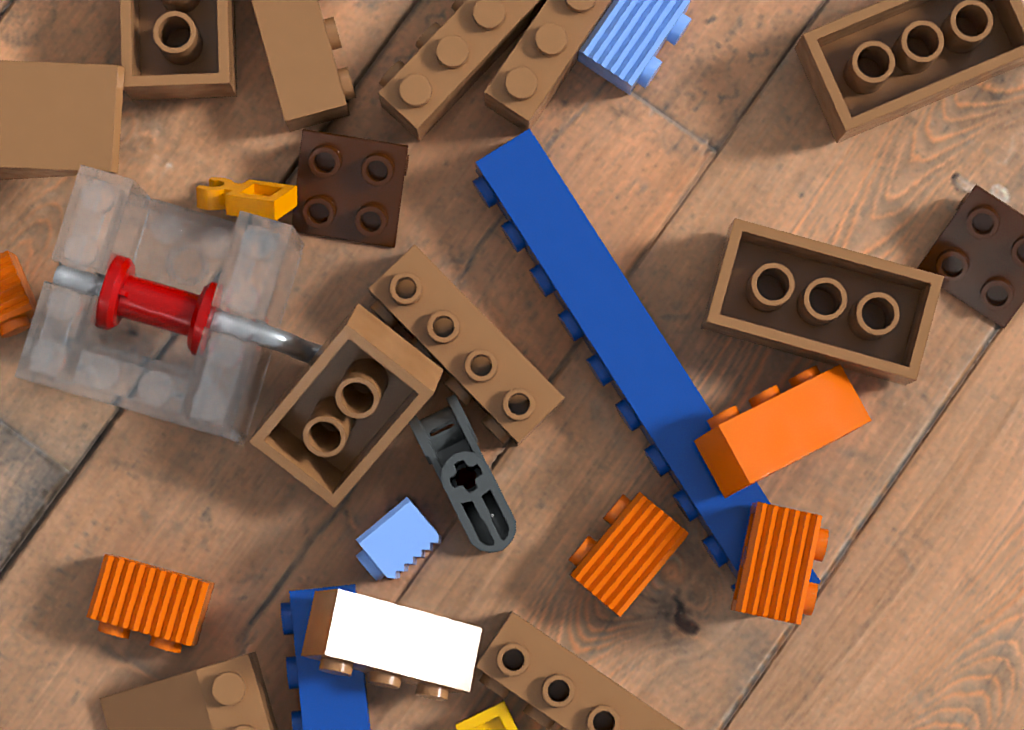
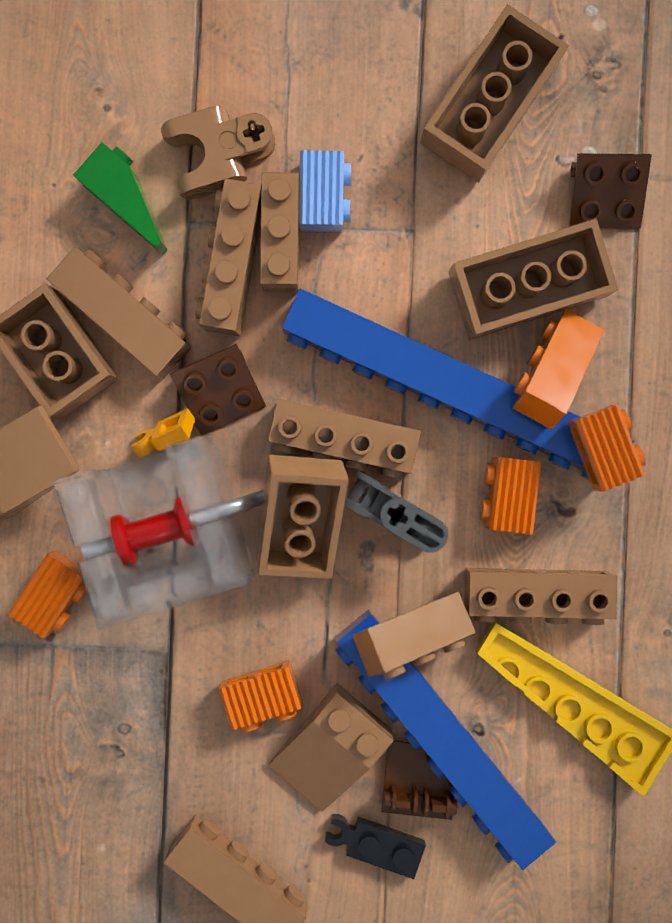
camera: 30 degrees left, 5 degrees up
light blue brick [355,497,441,581] -> none

